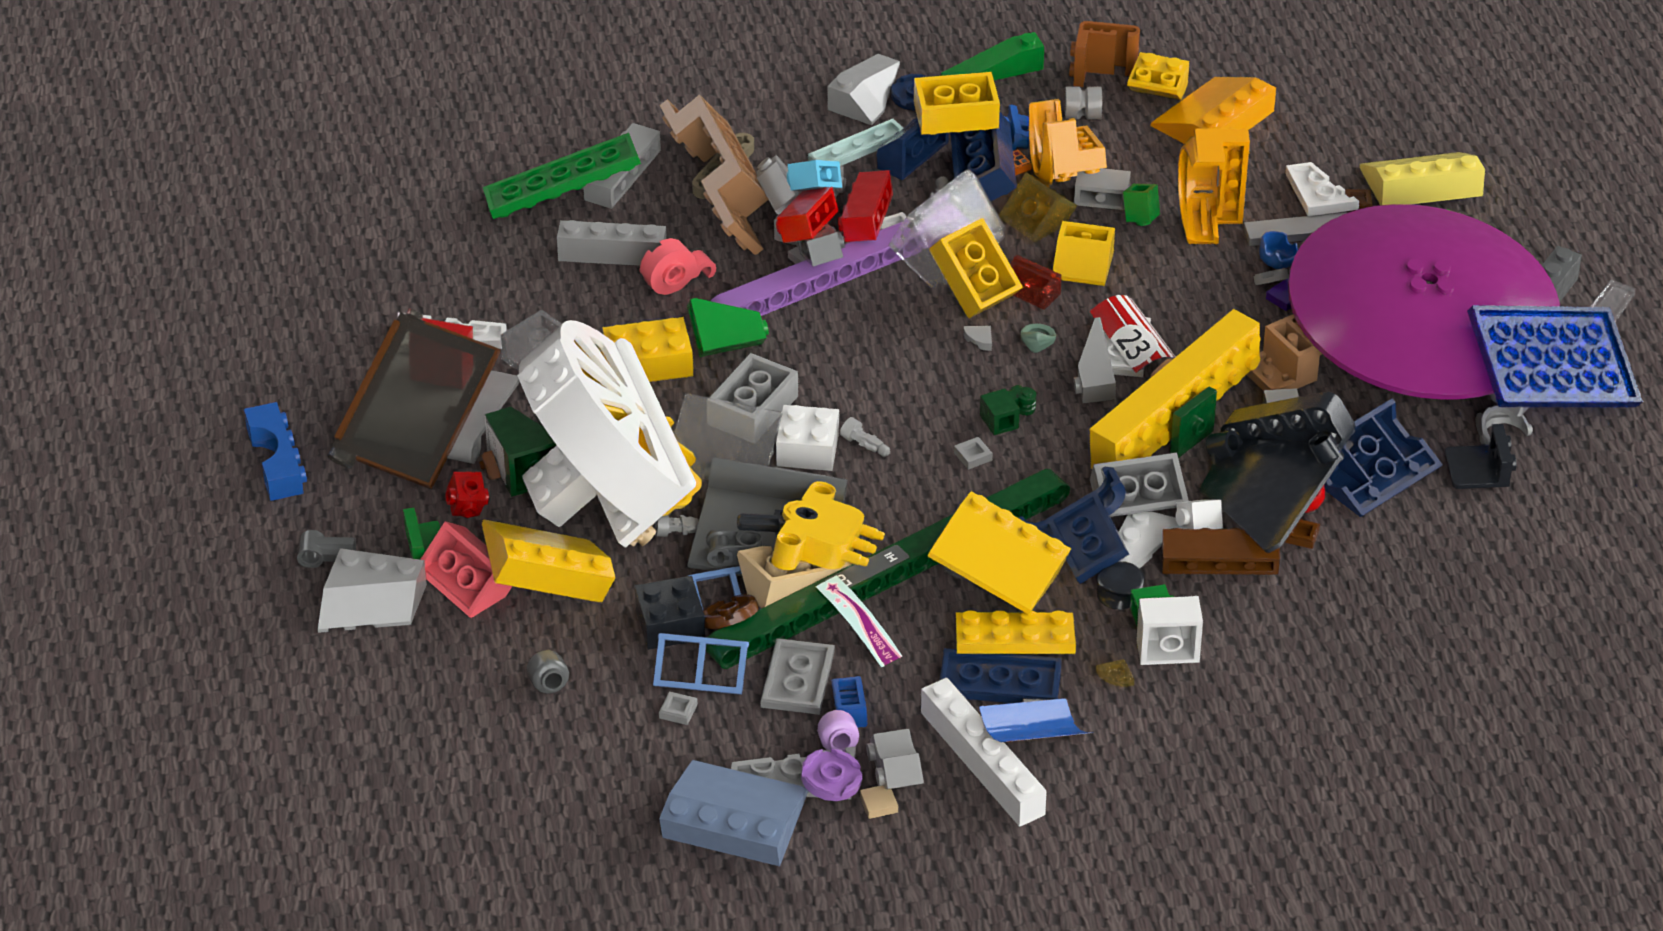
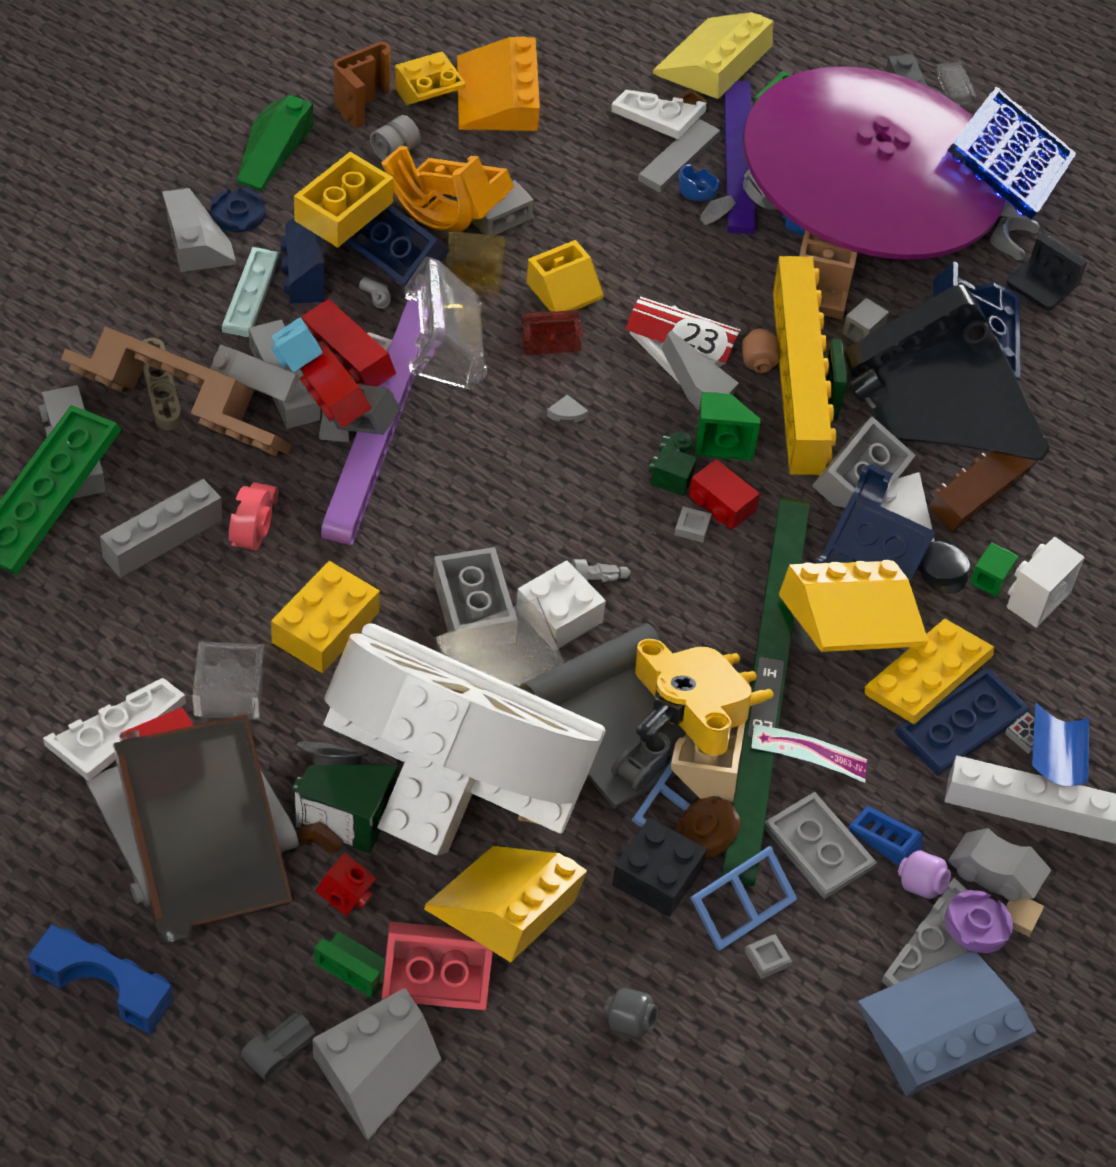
camera: 50 degrees left, 10 degrees up
green slope [687,298,769,357] -> none
yellow brick [929,218,1023,318] -> none
sand green piece [1020,324,1056,353] -> none
clear yellow tile [1096,659,1135,687] -> none
green brick [1123,183,1160,226] -> none
white brick [1176,500,1223,529] -> none
light orange piece [1178,129,1250,244] -> none
none -> red brick [689,459,760,530]
none -> green slope [694,392,760,461]

